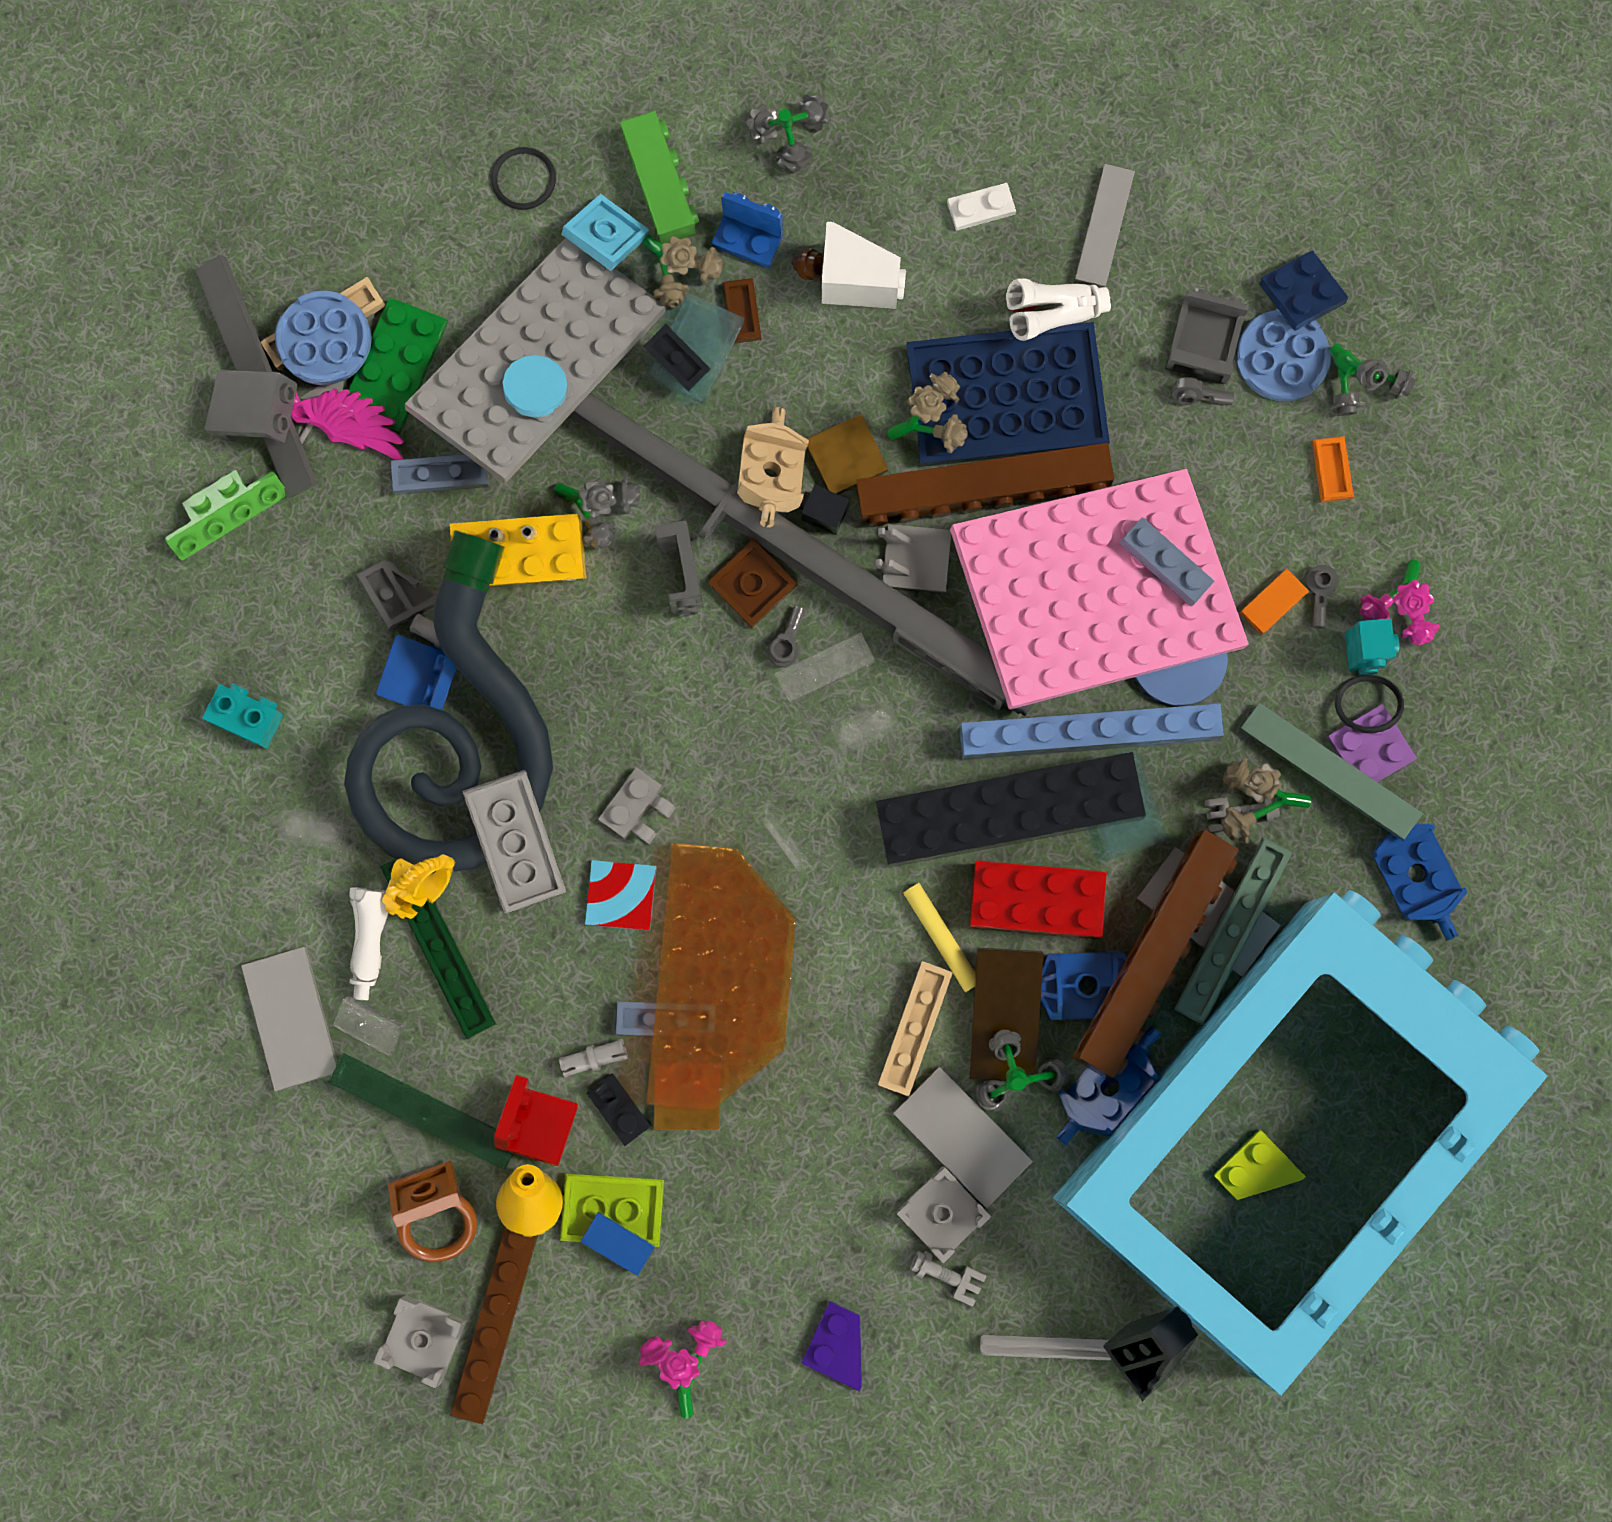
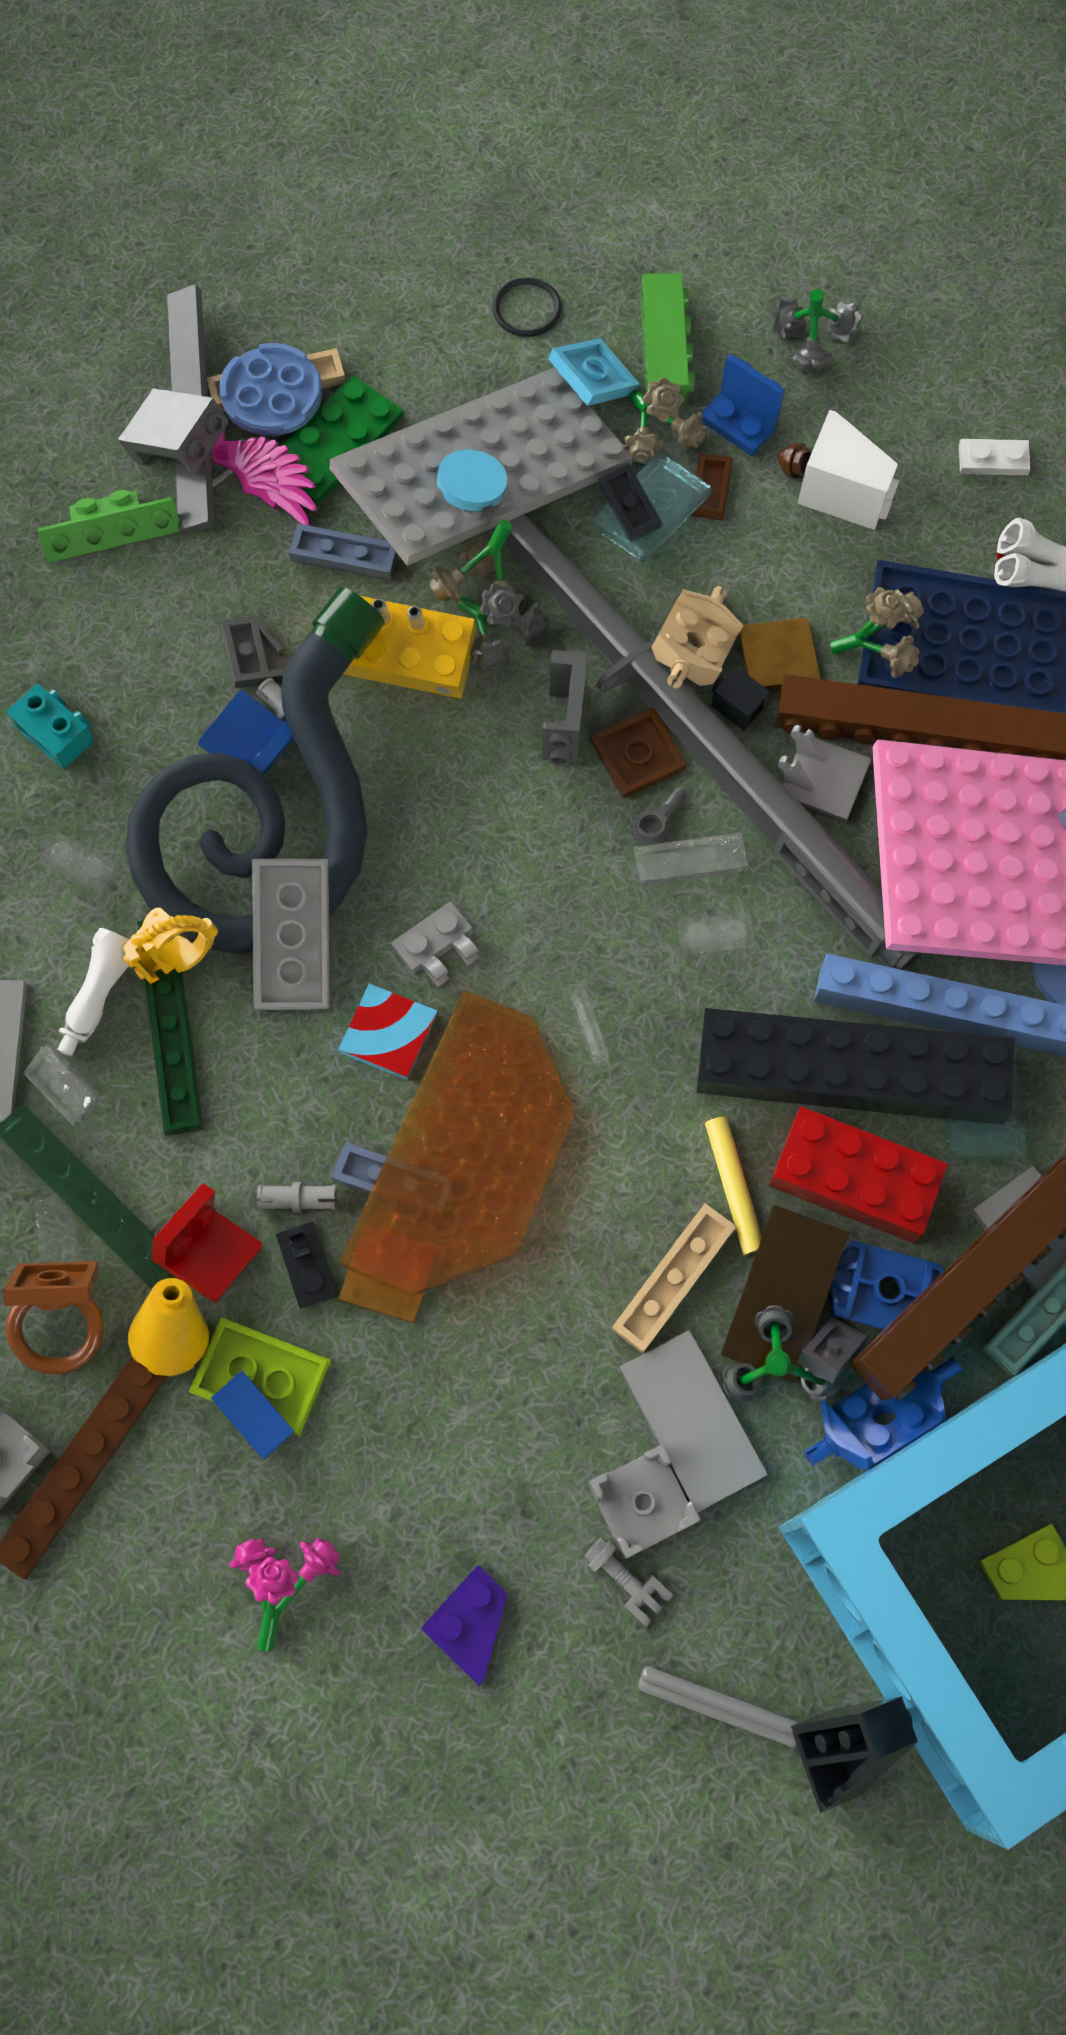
camera: 15 degrees right, 10 degrees down
none -> dark tan plant [430,520,524,603]
none -> flat silver plate [797,1317,868,1384]

